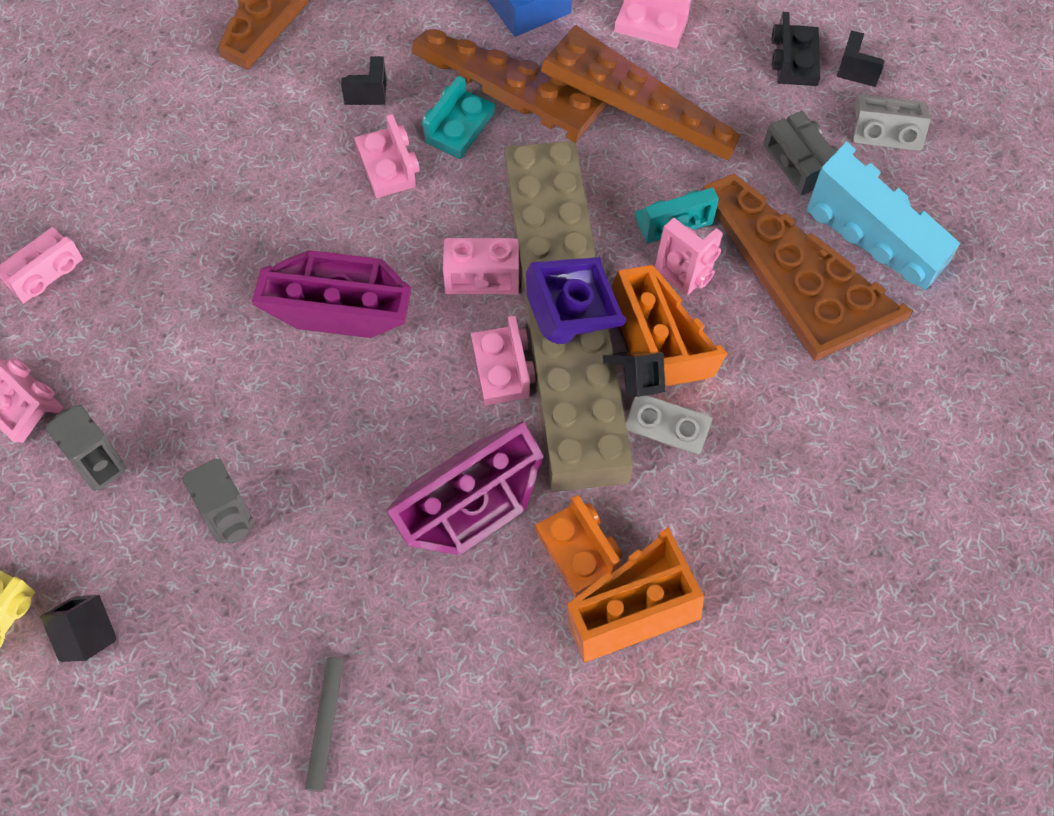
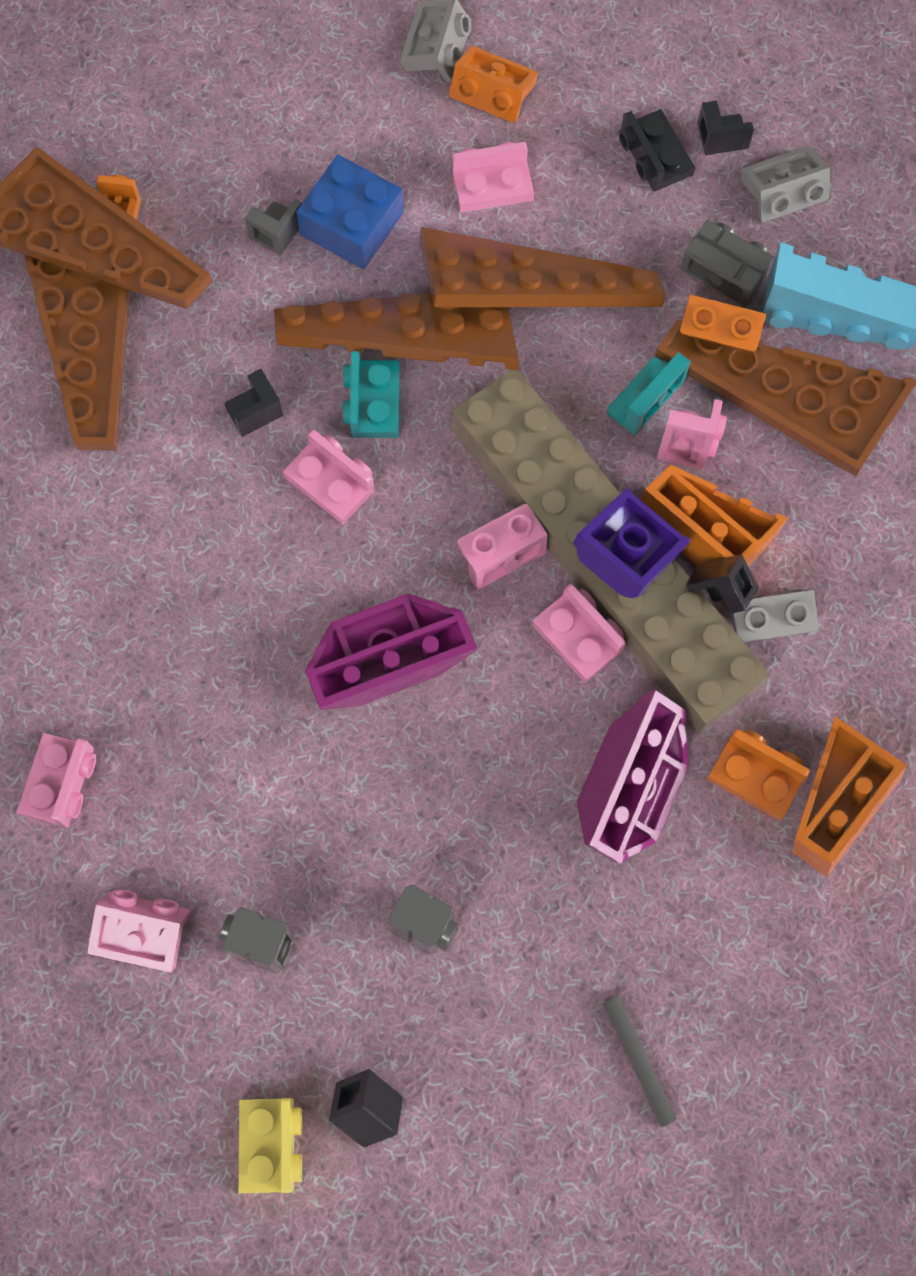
camera: 30 degrees left, 10 degrees up
none -> orange bracket [680,295,766,352]

